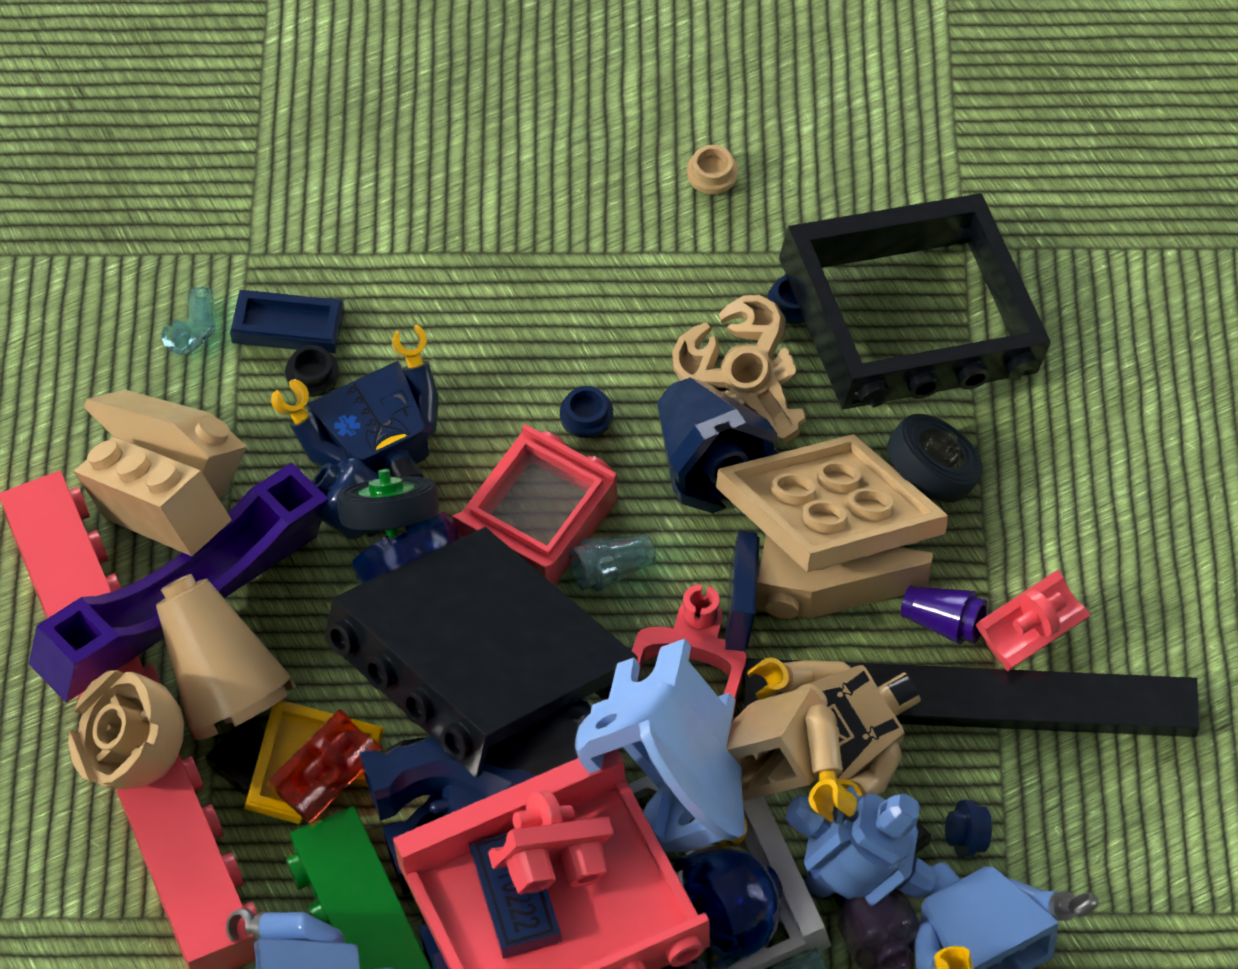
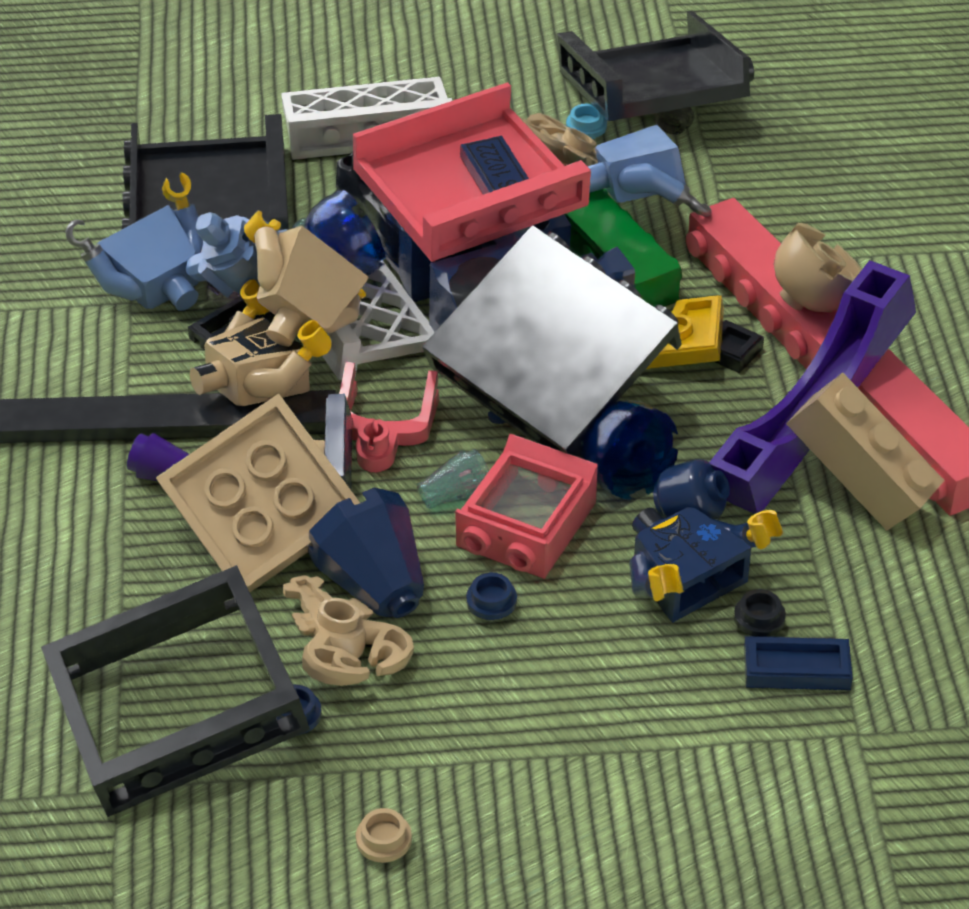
camera: 175 degrees right, 15 degrees down
tan slope [83,390,247,498] -> none
tan cone [156,574,296,740] -> none
clear light blue arm [161,287,216,356] -> none
clear red hips [267,709,382,824] -> none
black wheel [337,469,439,537] -> none
coral hips [488,790,614,895] -> none
light blue piece [575,639,745,852] -> none
black wheel [887,414,983,502] -> none
dark blue plate [945,800,992,858] -> none
coral hips [975,570,1091,671] -> none

